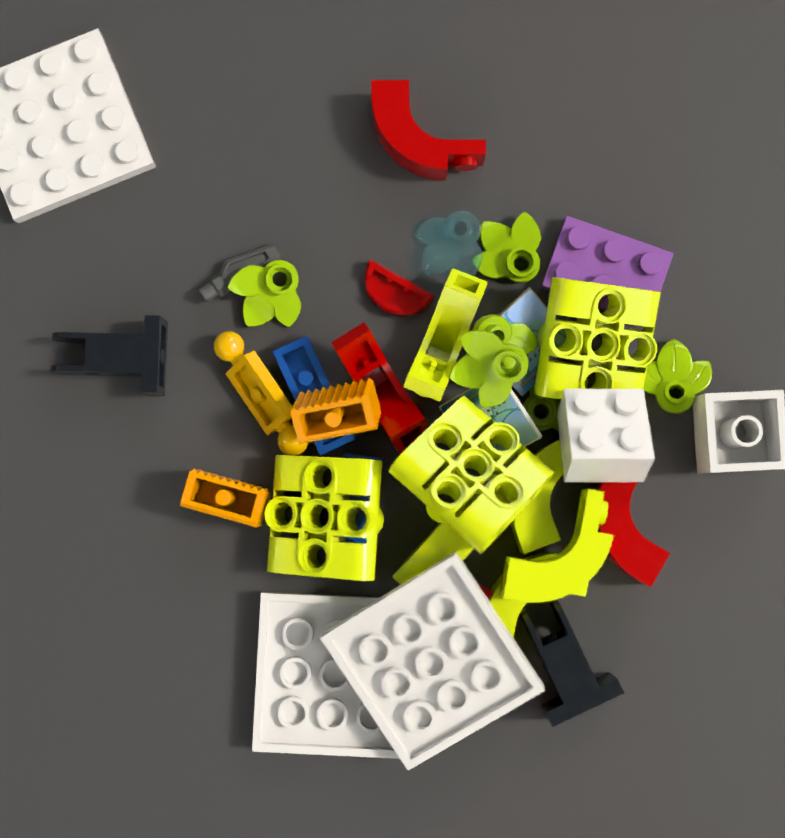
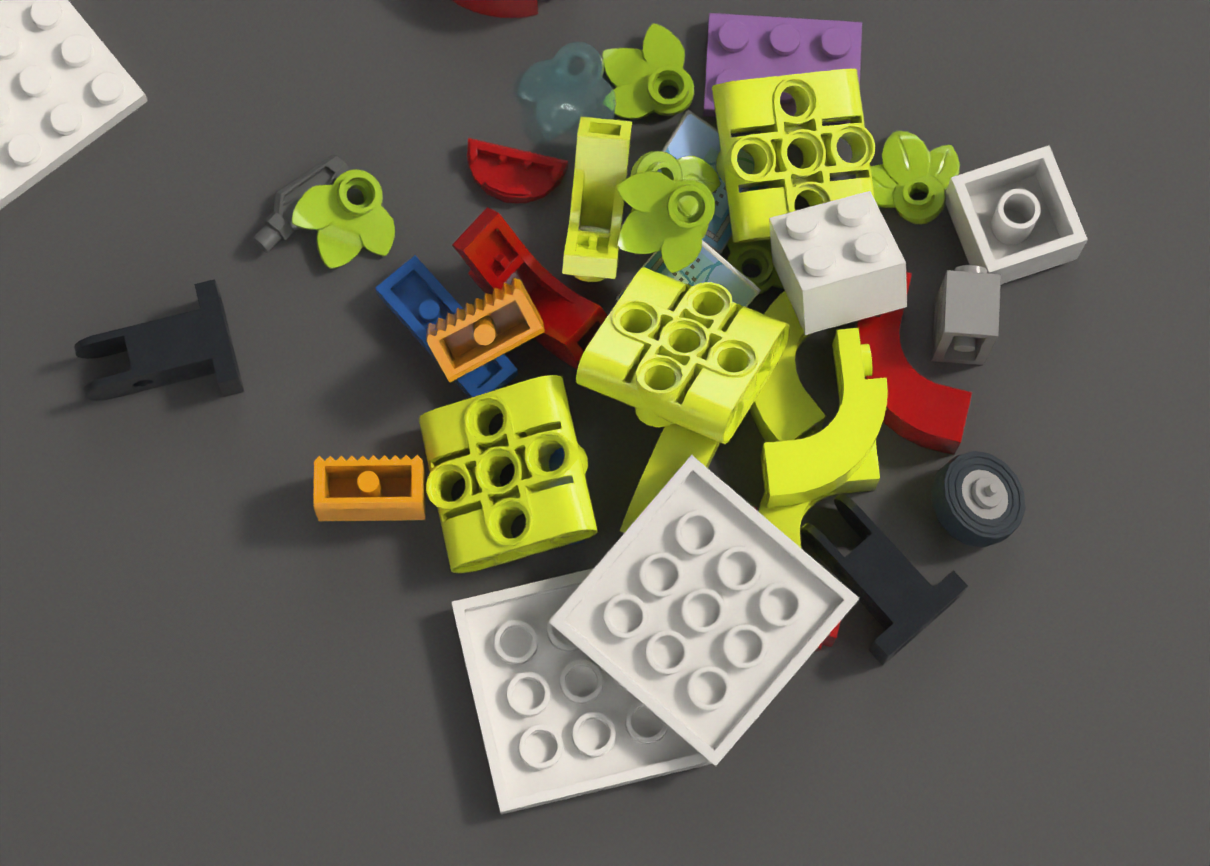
camera: 20 degrees left, 10 degrees down
yellow plate [214,331,308,456] -> none
none -> light grey brick [931,265,1001,365]
none -> black wheel [931,451,1026,548]

